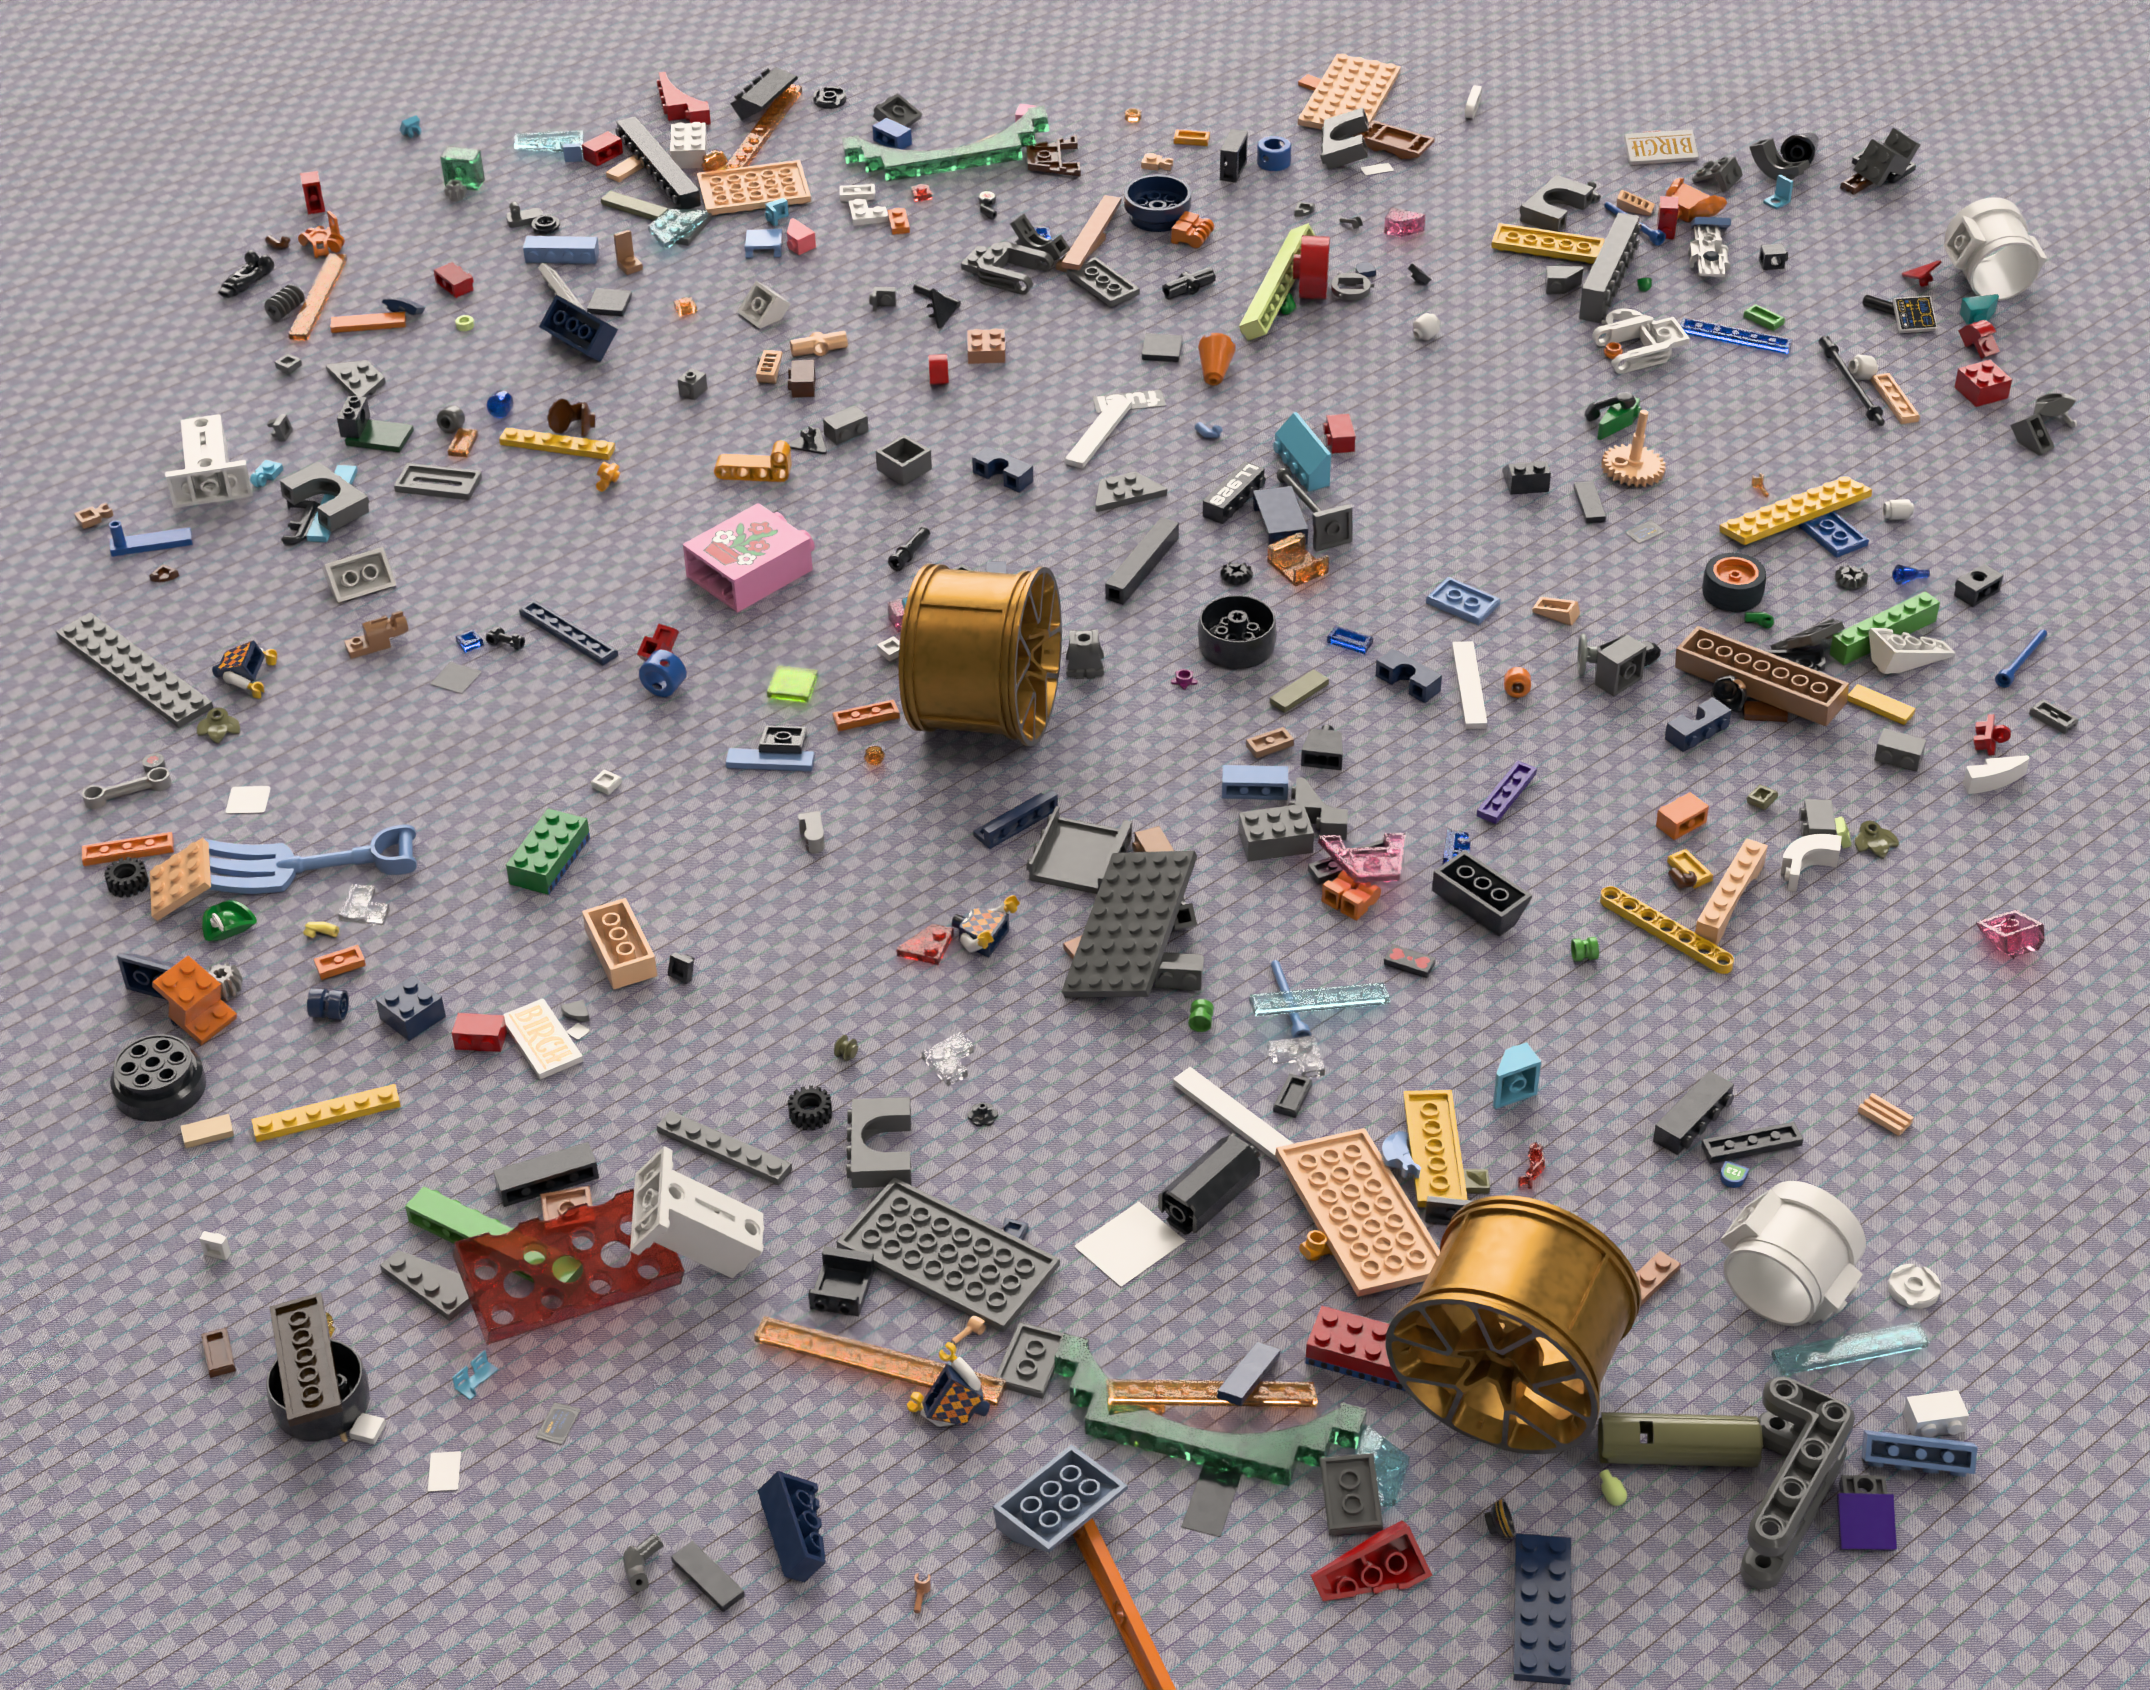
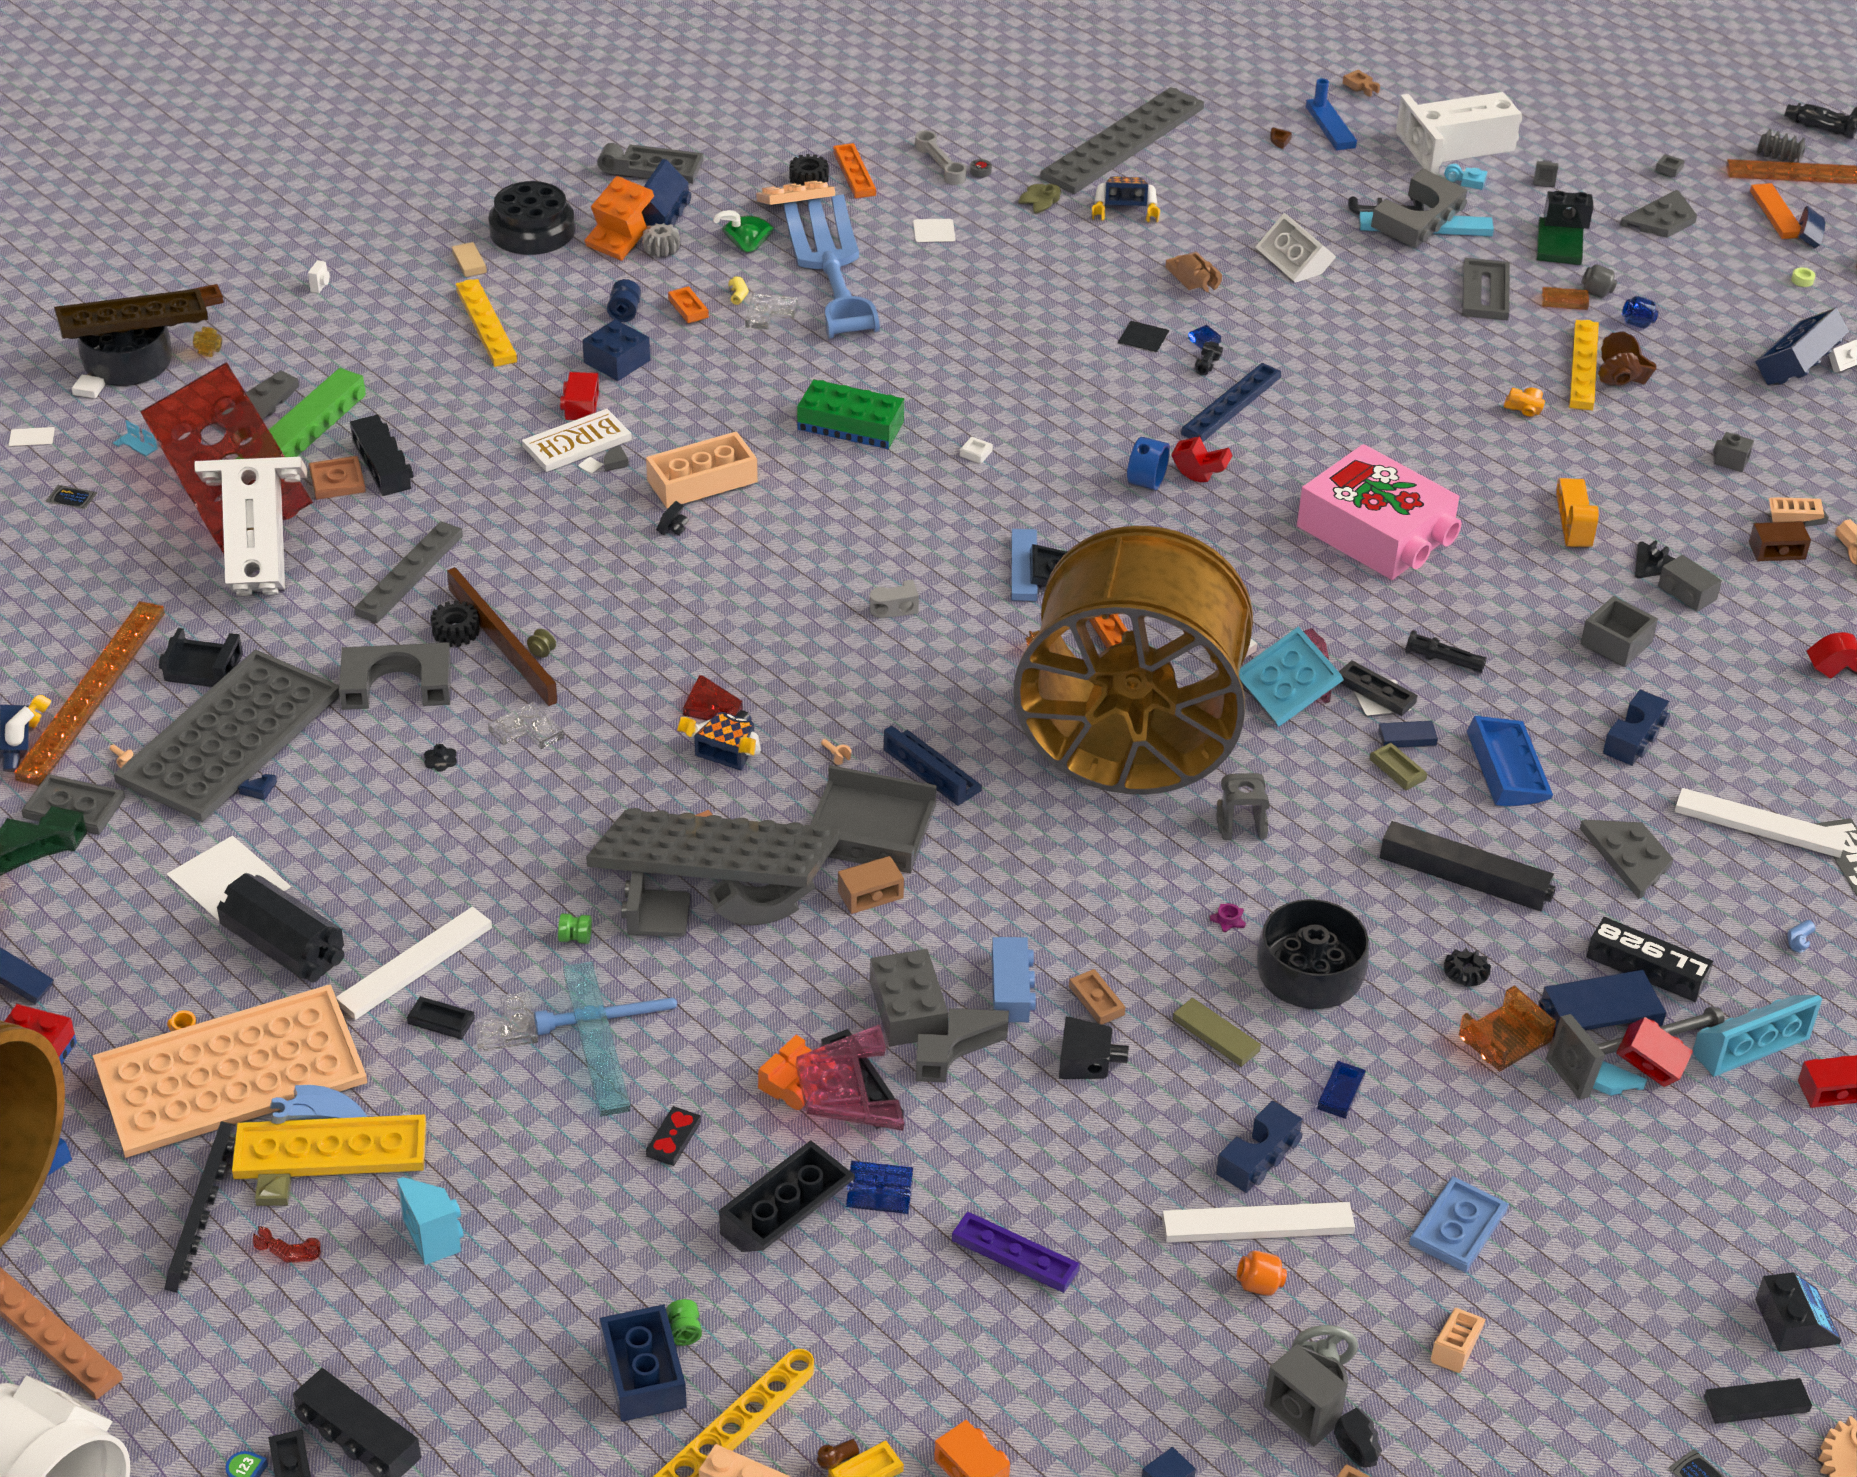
camera: 85 degrees right, 0 degrees up
none -> reddish brown tile [447,567,557,706]
none -> dark grey hinge [597,143,703,184]
none -> dark blue brick [599,1304,687,1422]
none -> light nougat hand [821,739,851,765]
none -> blue slope [1467,716,1553,806]
none -> brick [1616,1017,1693,1087]

